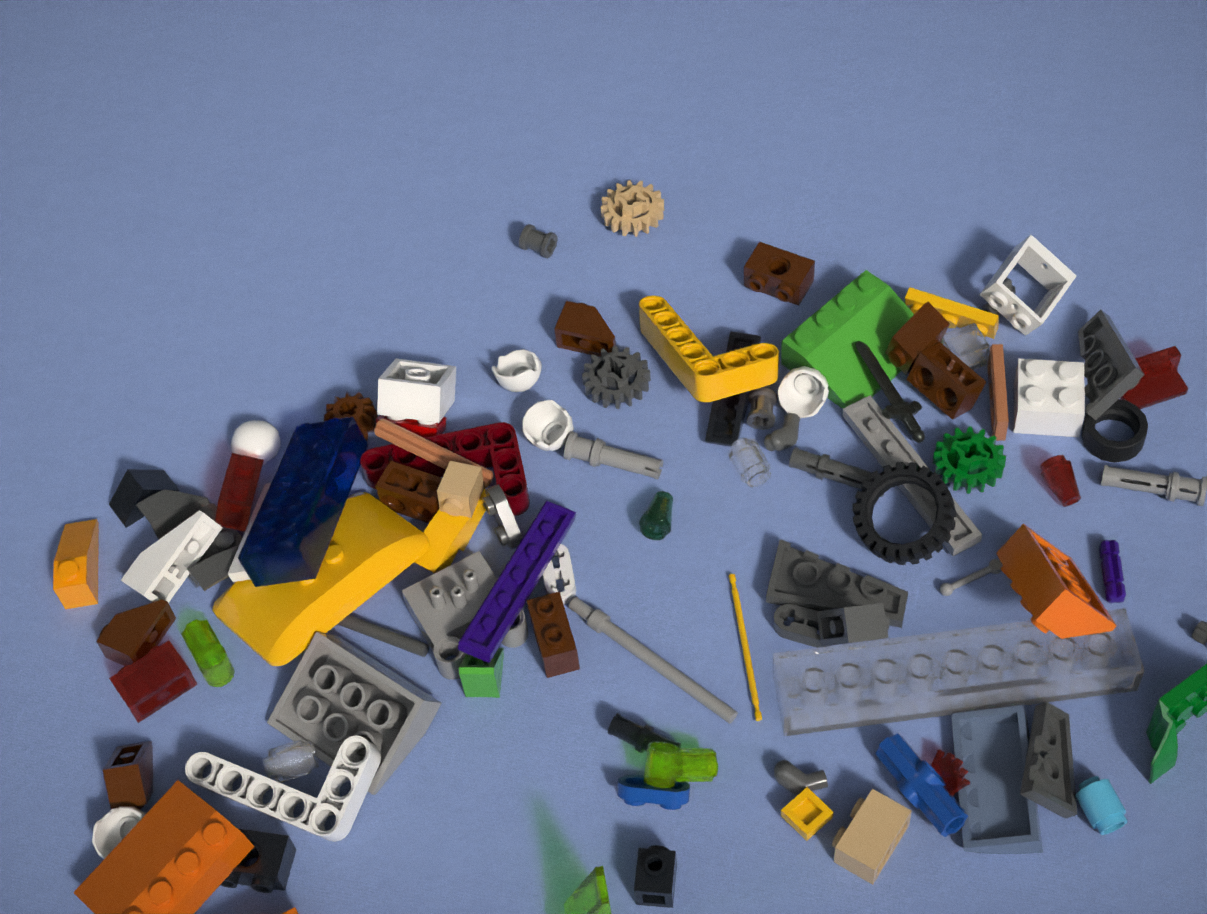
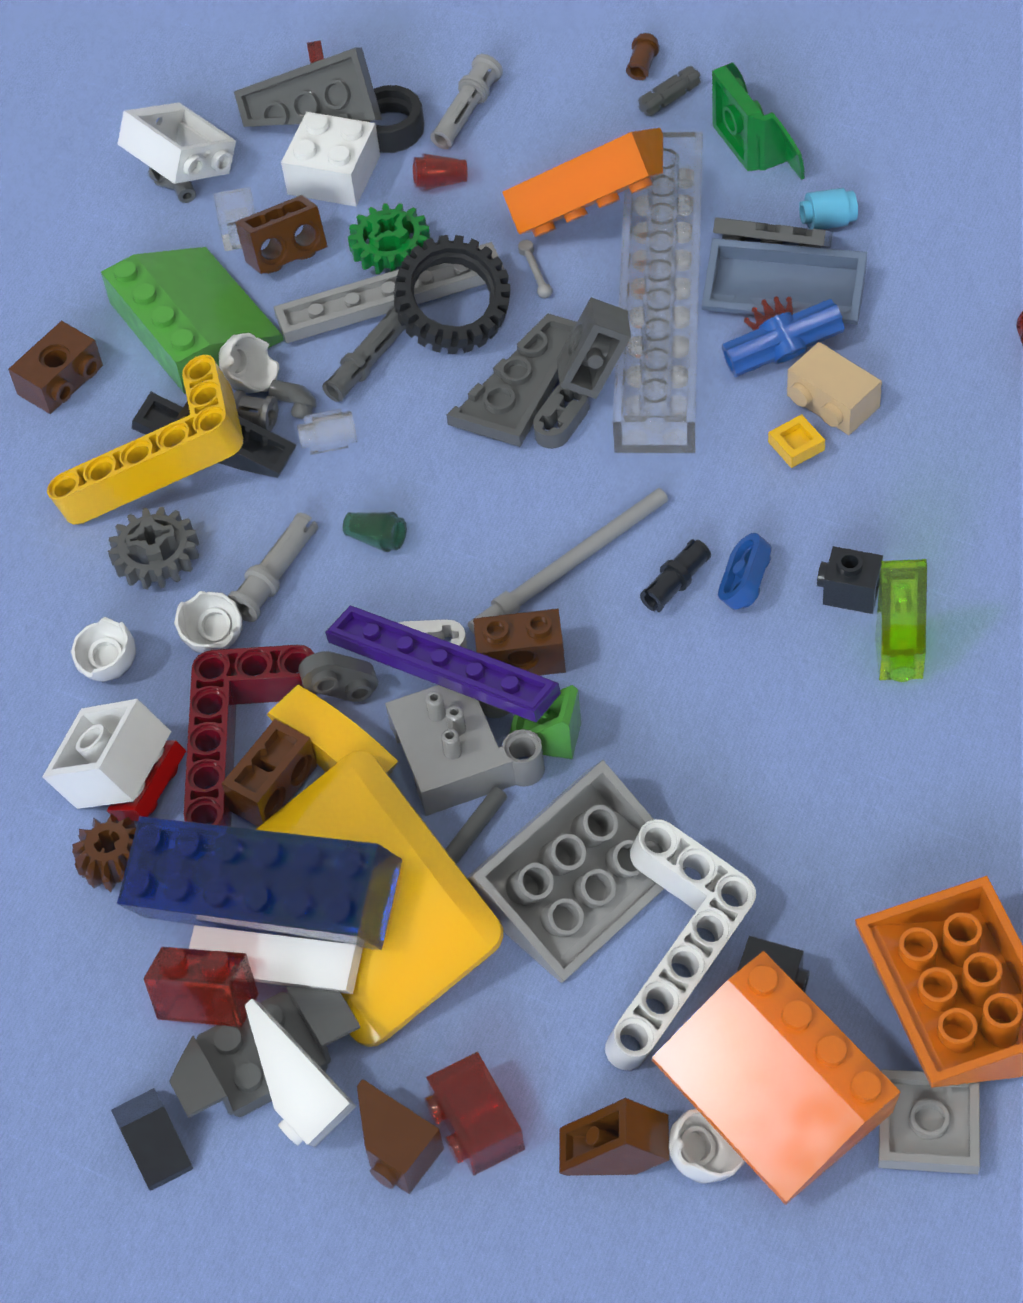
camera: 80 degrees left, 0 degrees up
light orange slope [53,519,99,609] -> none
clear neon green piece [181,619,235,687] -> none
white hair [231,420,281,468] -> none
clear brick [263,739,319,783] -> none
nougat axle [374,418,493,488] -> none
tan brick [437,461,484,518] -> none
reddish brown slope [554,301,616,357] -> none
clear neon green piece [643,742,718,788] -> none
yellow piece [729,574,762,721] -> none
dark grey arm [774,760,828,795] -> none
pearl dark grey sword [856,341,925,443] -> none
reddish brown slope [885,301,950,375] -> none
yellow plate [905,287,999,339] -> none
nougat tile [987,344,1009,441] -> none
dark purple axle [1099,540,1126,603] -> none

